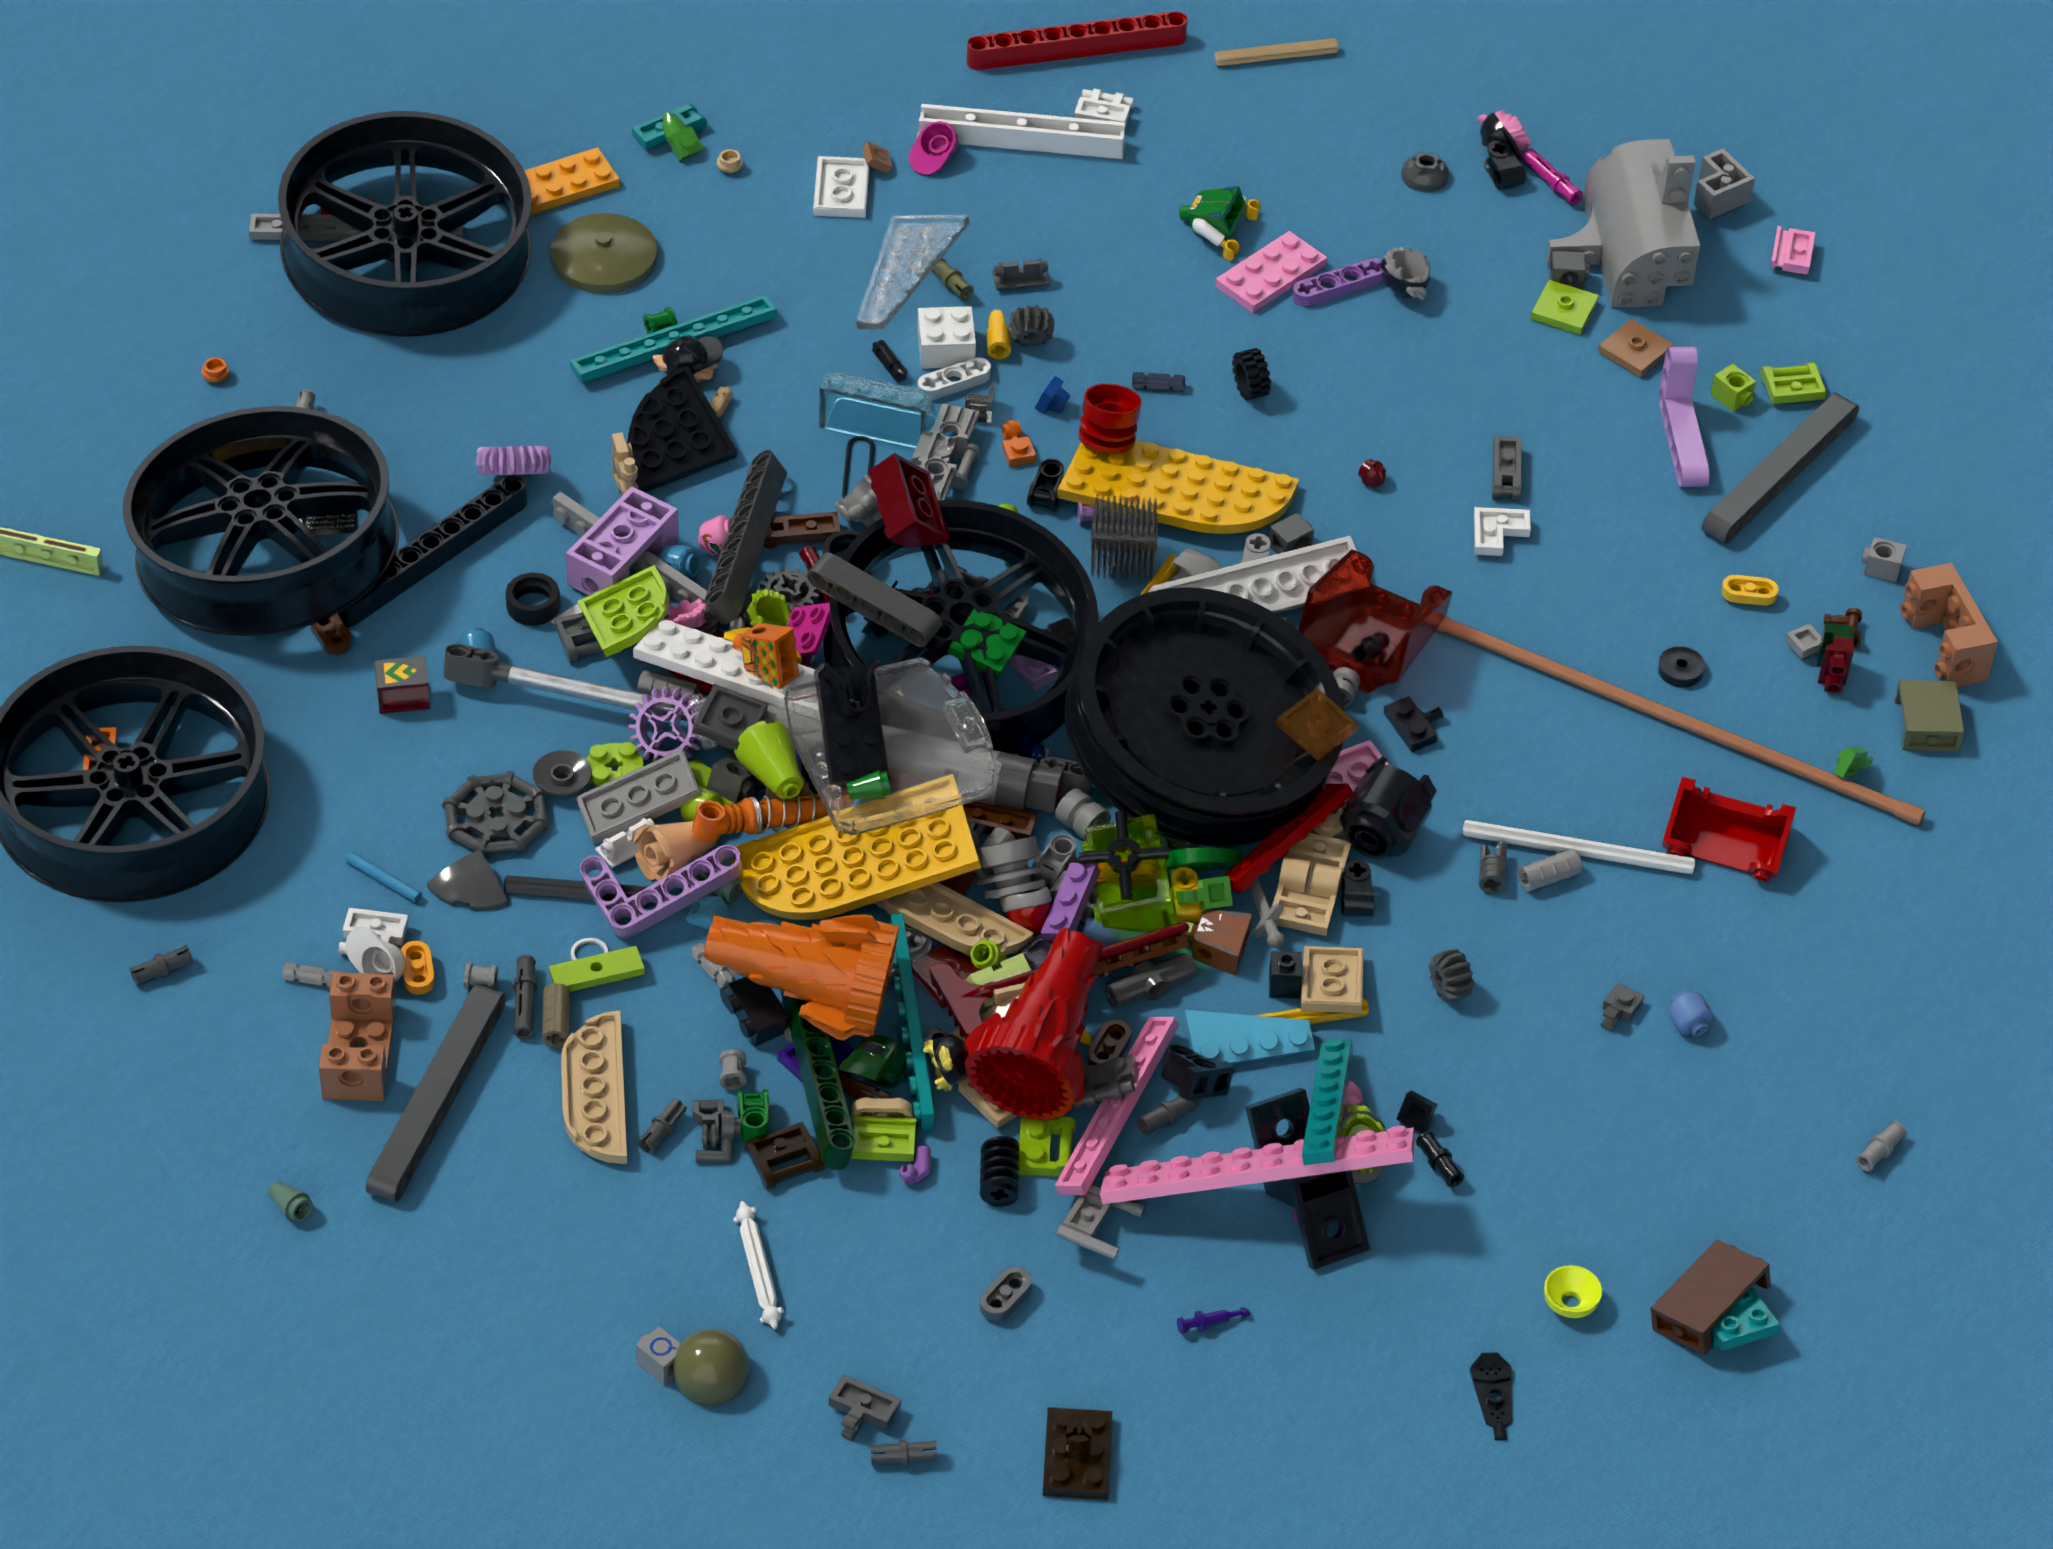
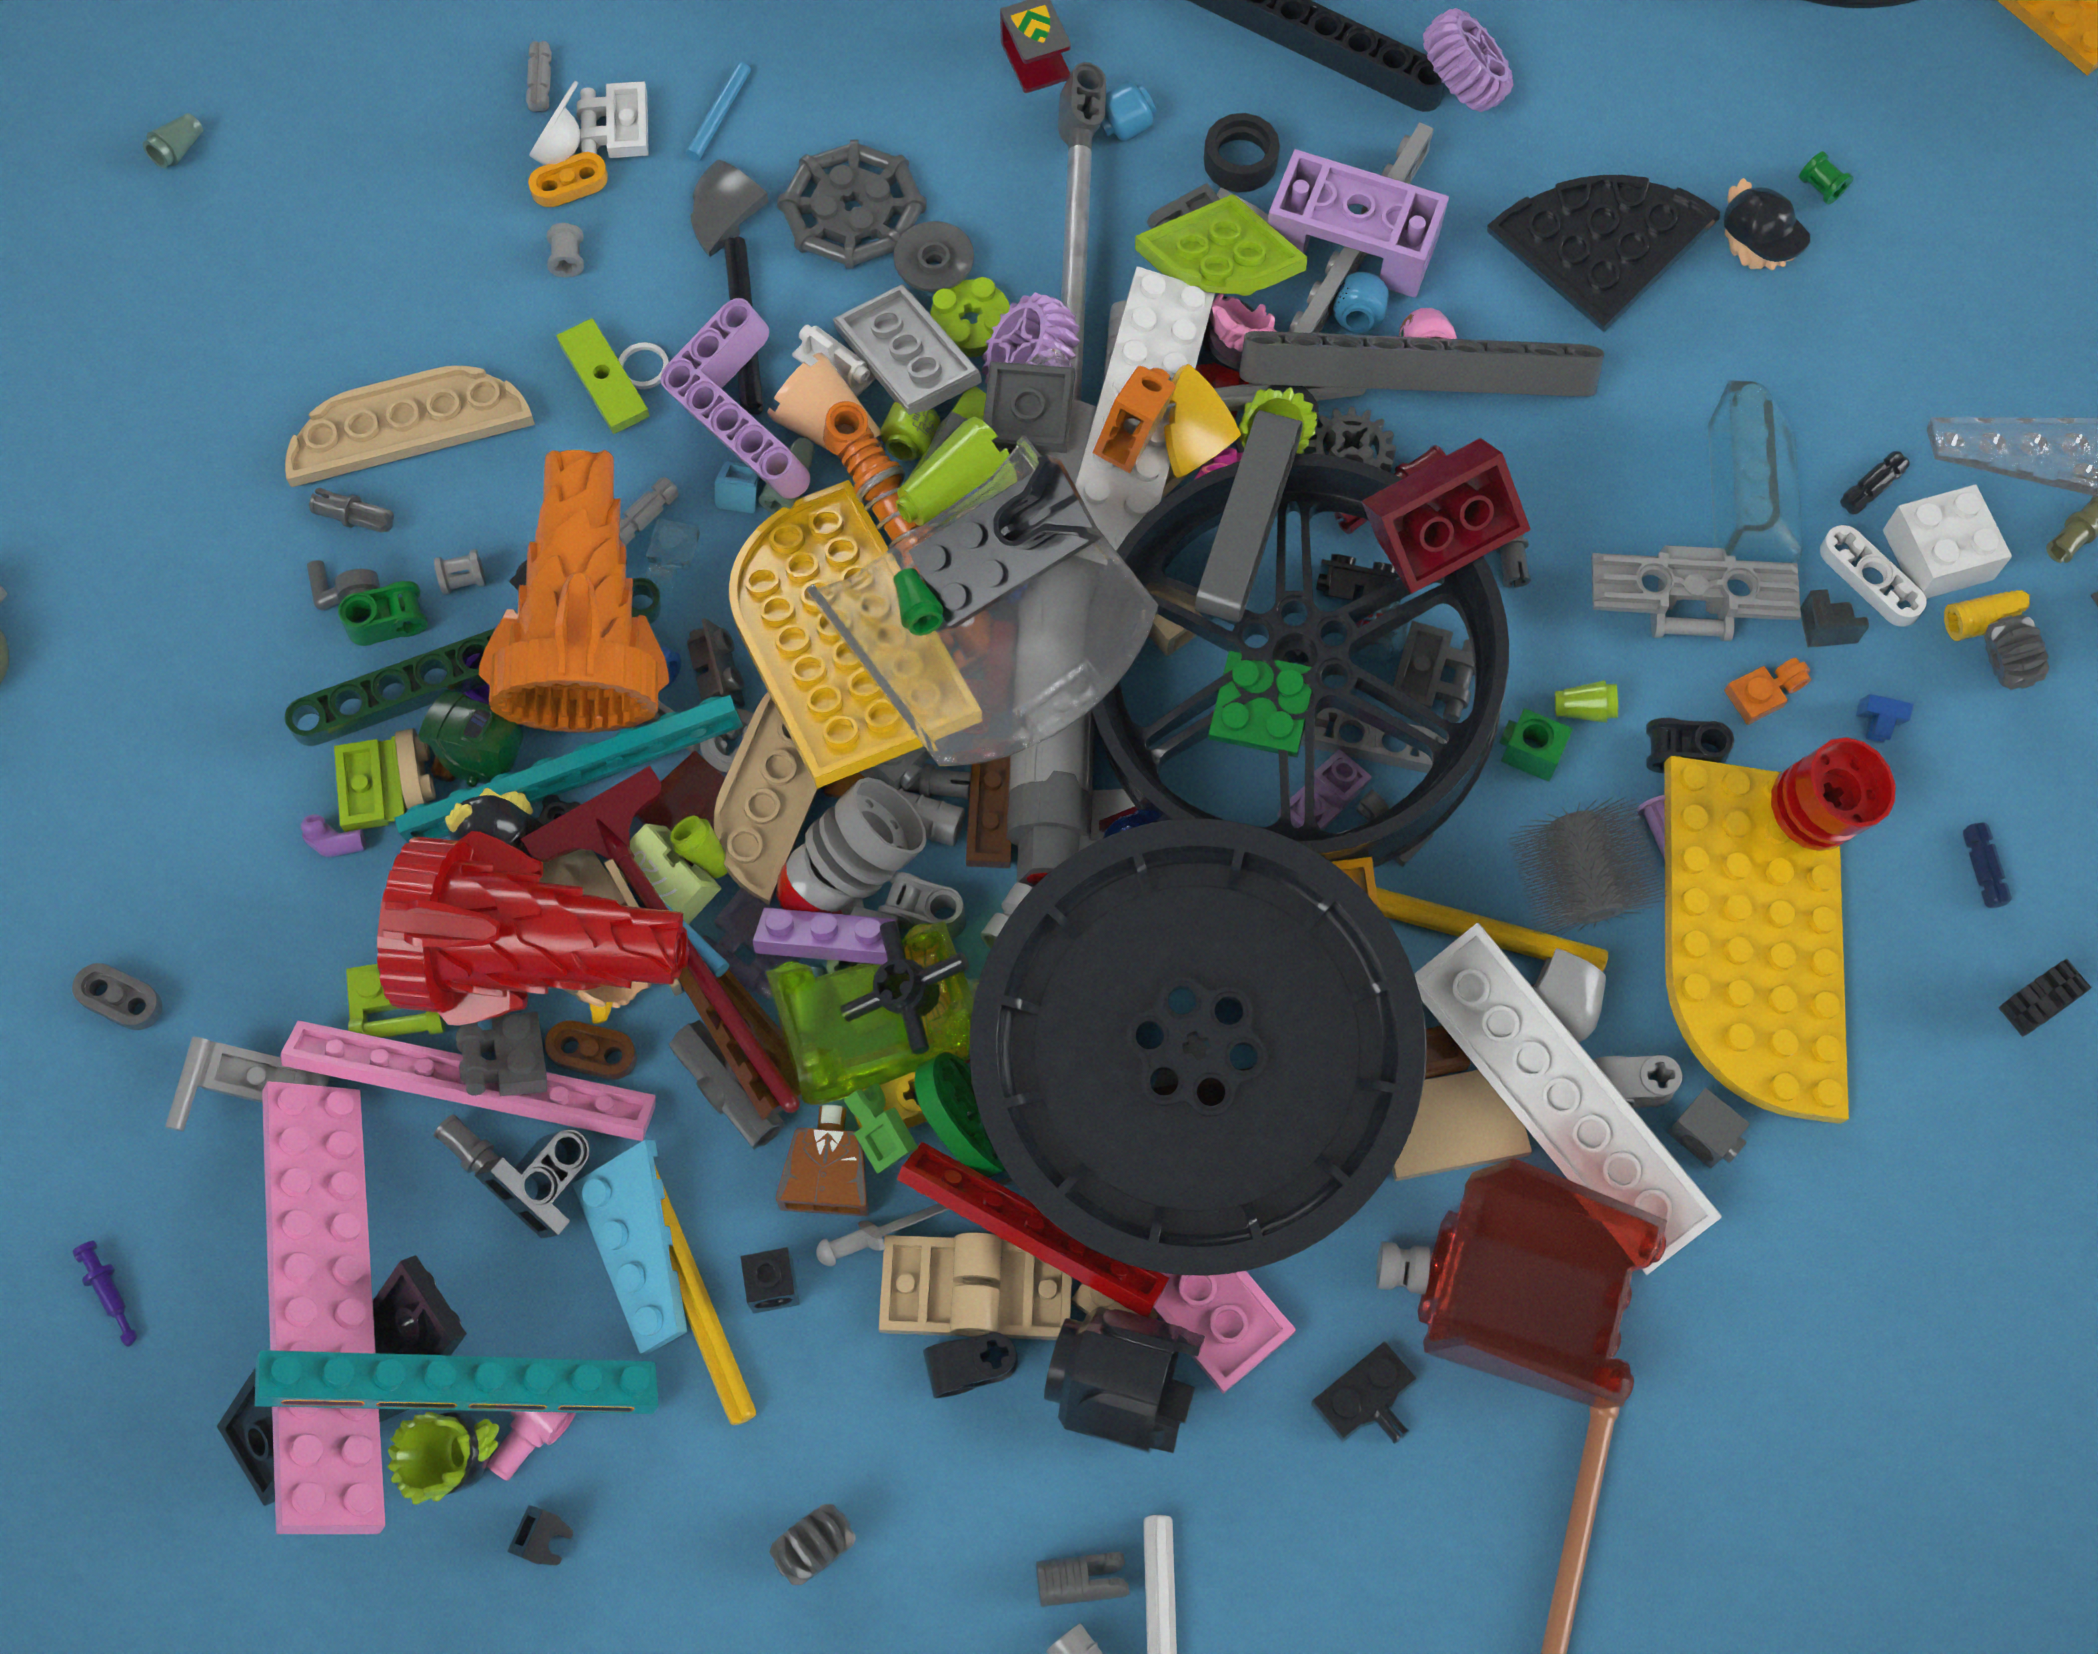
camera: 80 degrees right, 20 degrees up
nougat plate [319,972,396,1101] -> none
dark grey beam [366,984,506,1202] -> none
dark grey pin [513,955,538,1039] -> none
dark tan axle [541,983,571,1048] -> none
olive dish [550,213,657,293] -> none
teal plate [570,295,778,383] -> none
tan plate [612,432,638,496] -> none
dark grey piece [693,1099,724,1149] -> none
tan axle [710,386,733,420] -> none
white wheel [733,1201,784,1330] -> none
dark brown plate [745,1121,825,1190] -> none
reddish brown plate [763,512,841,549] -> none
light grey hair [834,475,882,527] -> none
black piece [842,436,874,499] -> none
black piece [980,1136,1020,1207] -> none
clear orange plate [1276,688,1359,761] -> none
tan tile [1301,946,1364,1013] -> none
black pin [1352,631,1390,663] -> none
dark red plate [1358,459,1387,487] -> none
black pin [1416,1131,1464,1188] -> none
white plate [1473,507,1531,556] -> none
dark grey plate [1492,436,1522,500] -> none

